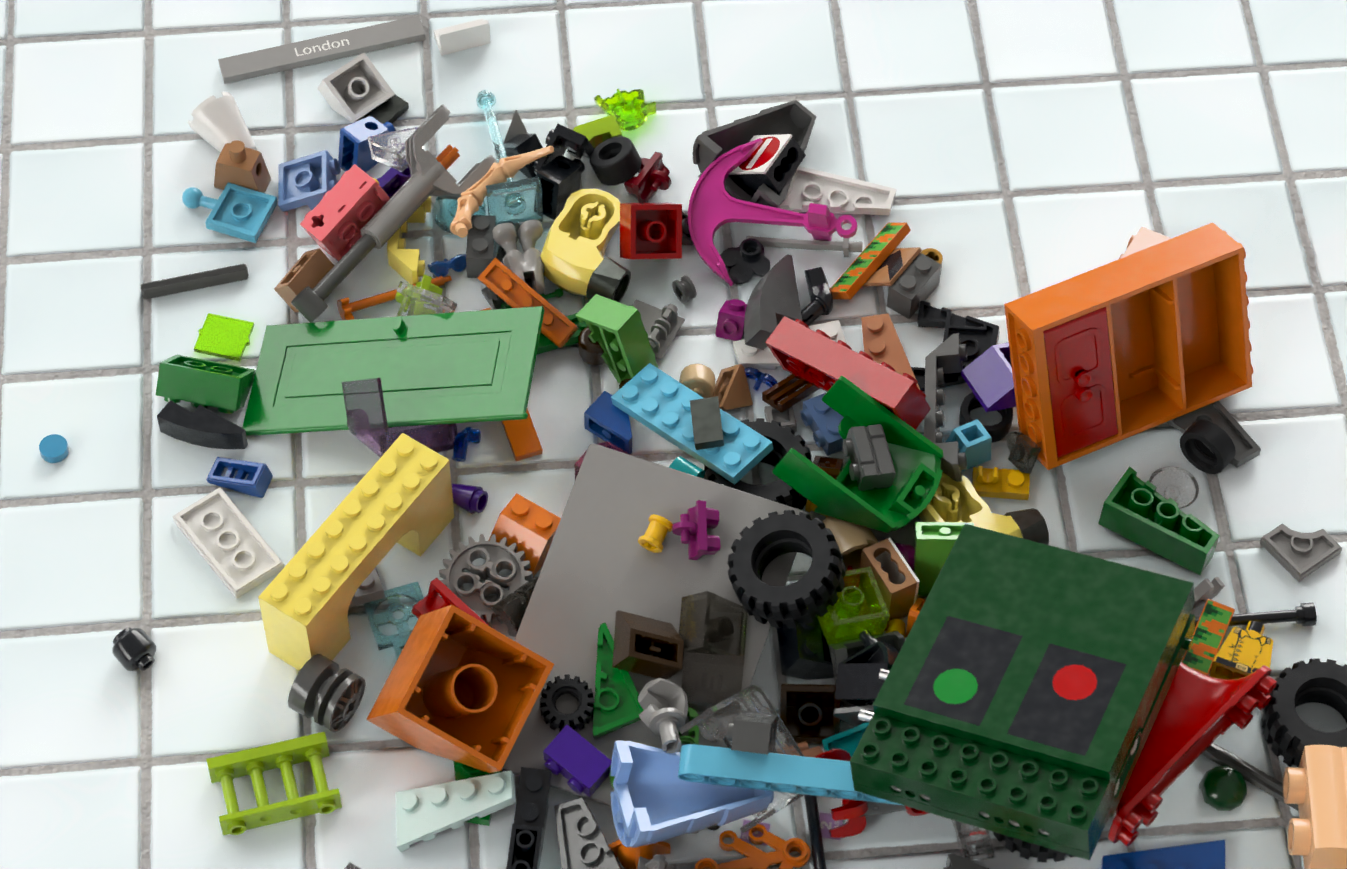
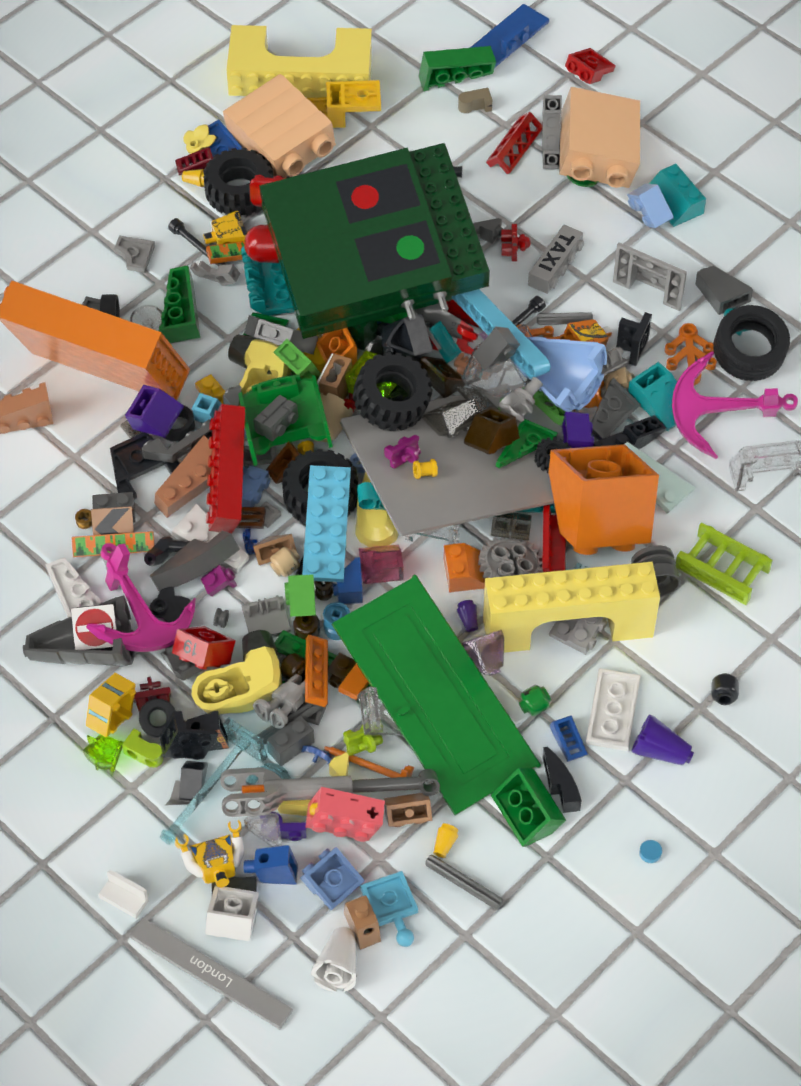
camera: 130 degrees left, 0 degrees up
clear neon green piece [194,313,254,361] -> none
light nougat animal [450,146,554,238] -> none
pearl dark grey tile [690,396,724,450] -> none
clear smoke plate [1006,432,1041,474] -> none
none -> yellow container [86,673,136,738]
none -> torso [175,820,244,888]
none -> dark brown head [281,653,306,683]
none -> dark azure wheel [323,602,350,641]
none -> yellow cone [433,823,459,858]
none -> green head [518,685,551,716]
none -> dark purple cone [631,714,694,766]

